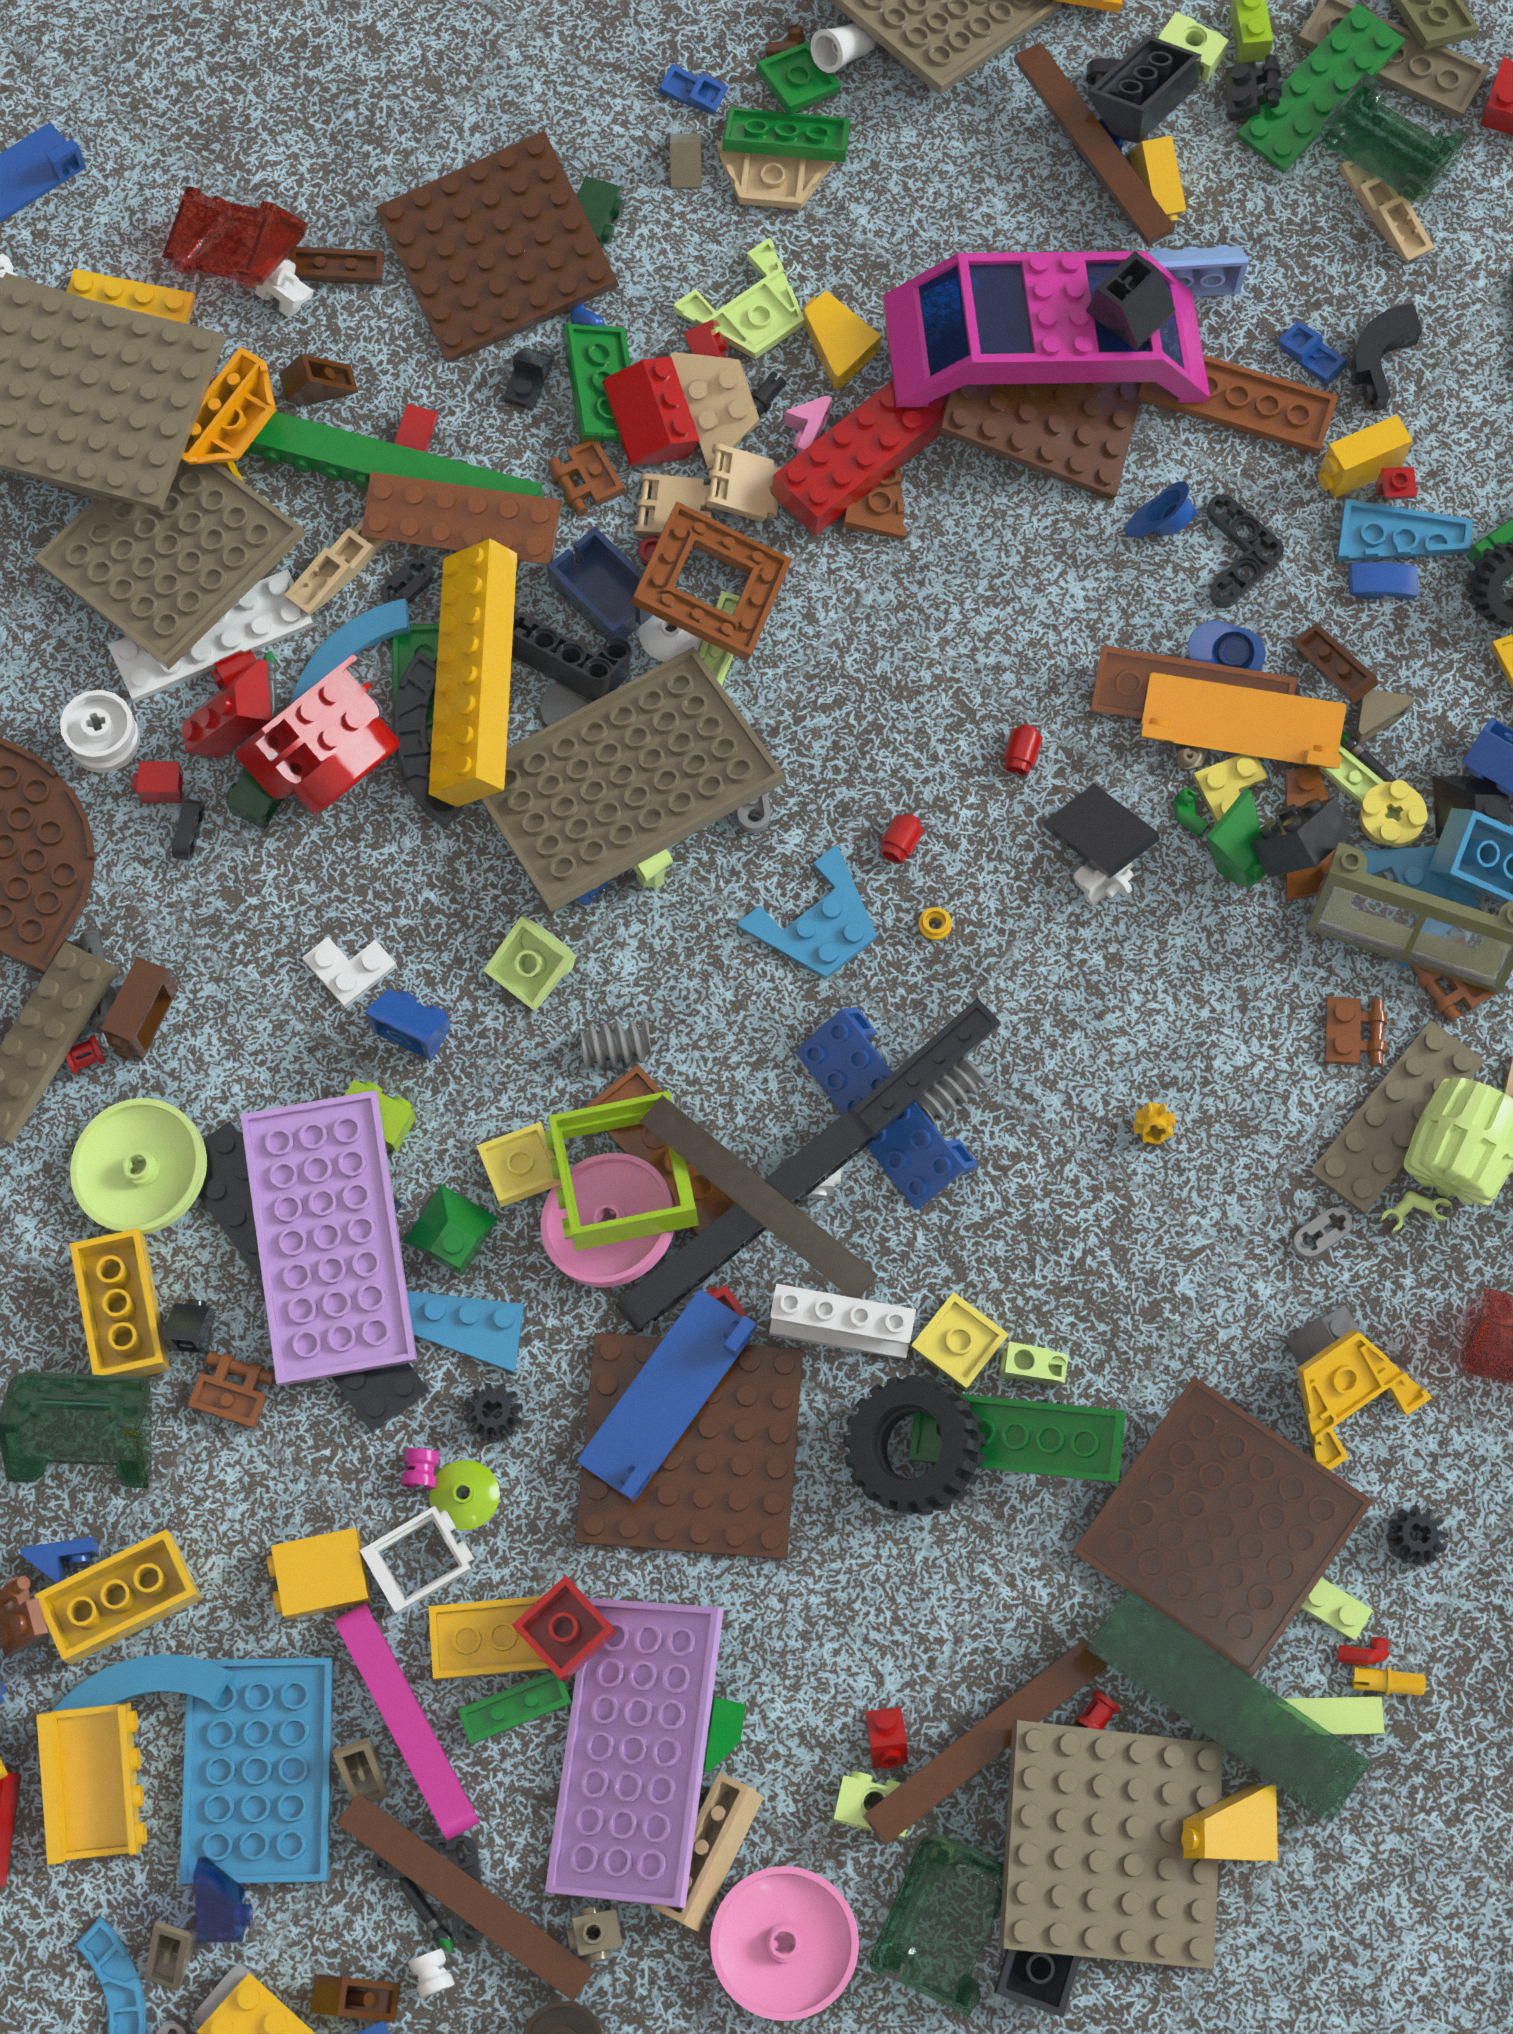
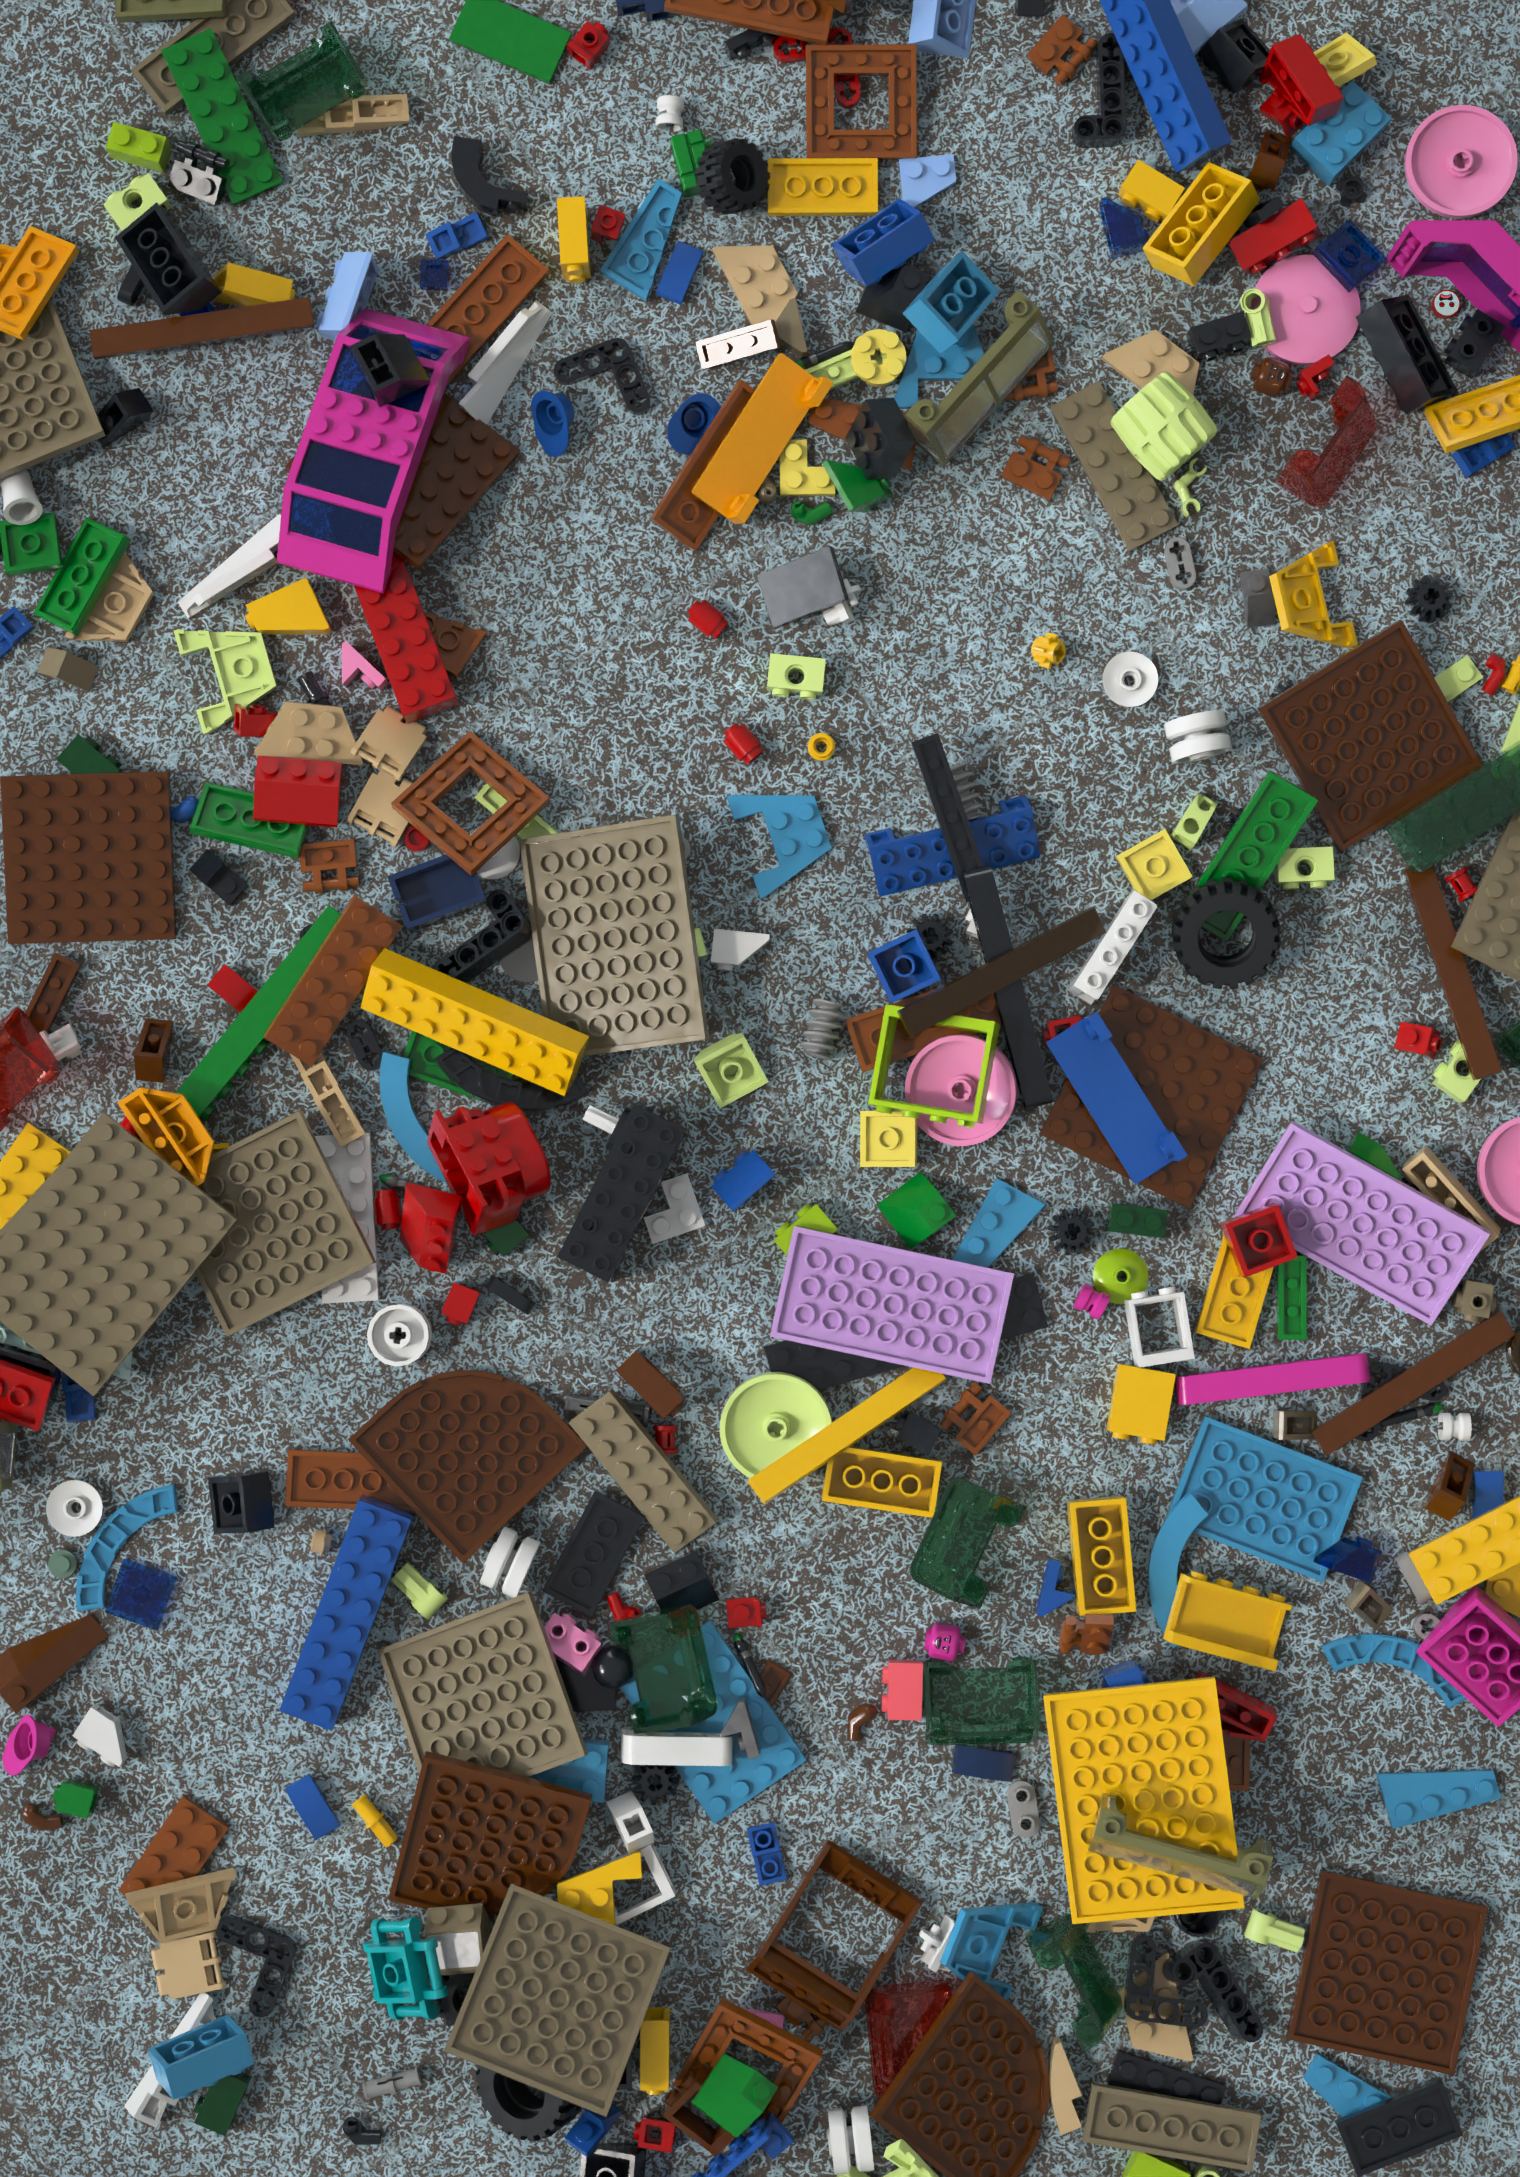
camera: 70 degrees left, 15 degrees up
none -> black slope [98,388,154,447]
none -> white wedge [178,514,291,619]
none -> clear blue plate [420,259,449,291]
none -> white wedge [459,300,552,425]
none -> black piece [557,1104,686,1283]
none -> white slope [711,929,770,971]
none -> tan wing [712,245,798,325]
none -> yellow tile [748,1367,946,1505]
none -> yellowish green brick [767,653,826,700]
none -> blue slope [867,929,941,1003]
none -> black gear [906,913,953,960]
none -> white dish [1102,652,1158,707]
none -> dark green brick [1106,1203,1168,1238]
none -> white wheel [1164,710,1232,764]
none -> yellowish green brick [1274,846,1335,890]

